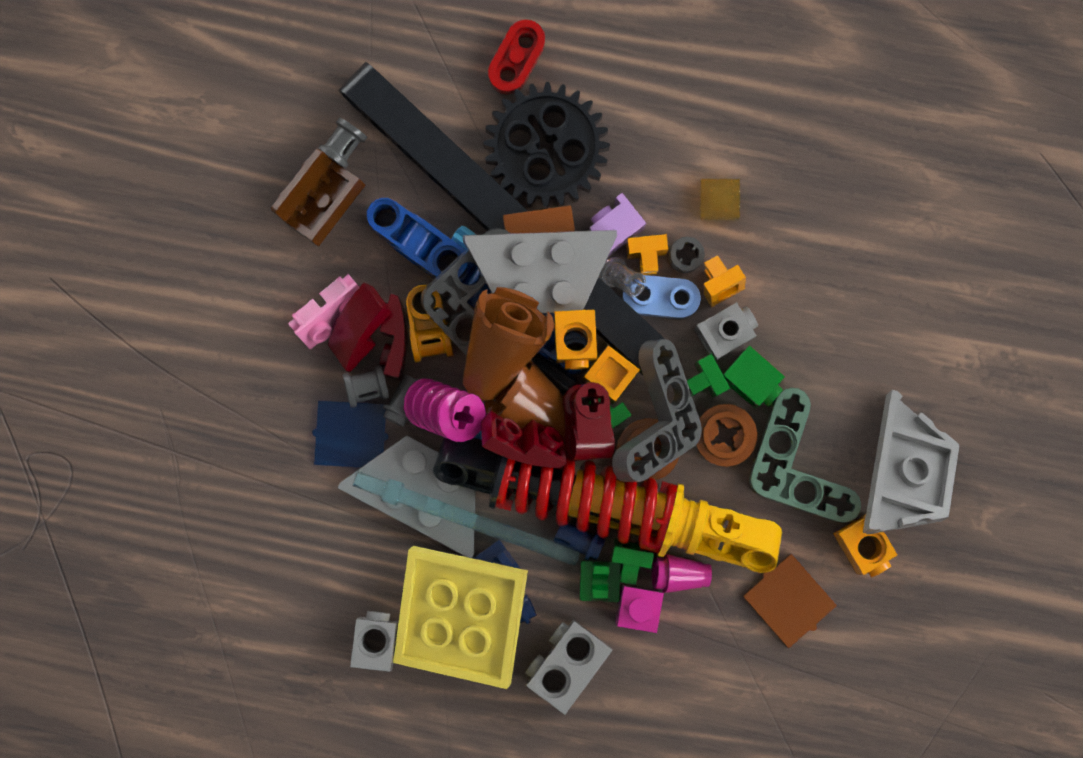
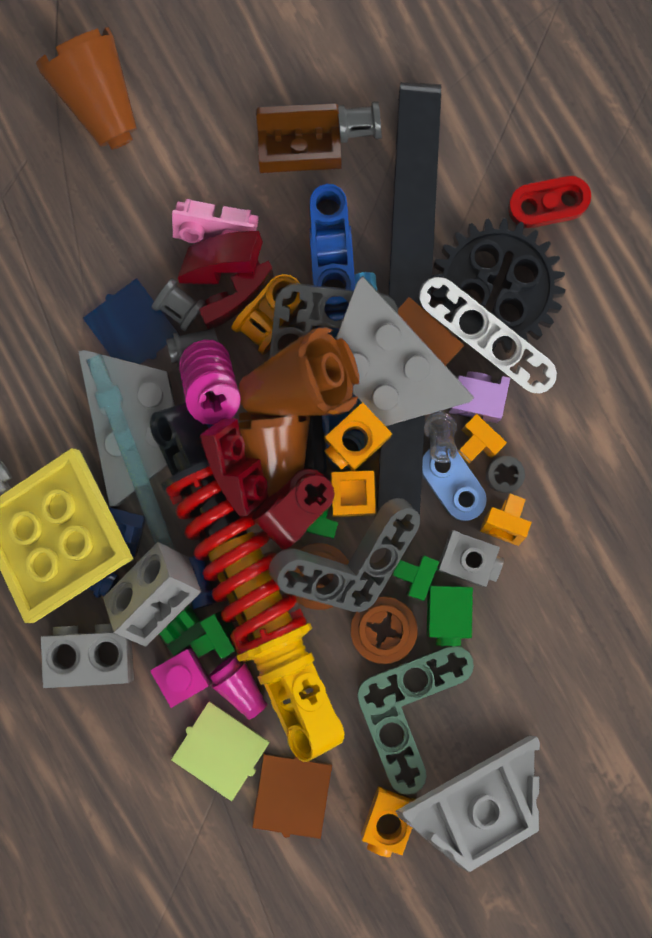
camera: 55 degrees right, 0 degrees up
clear yellow plate [700,179,740,220] -> none
none -> dark orange cone [36,27,137,151]
none -> light grey brick [103,542,201,647]
none -> yellowish green piece [171,701,270,801]
none -> white beam [419,277,557,393]

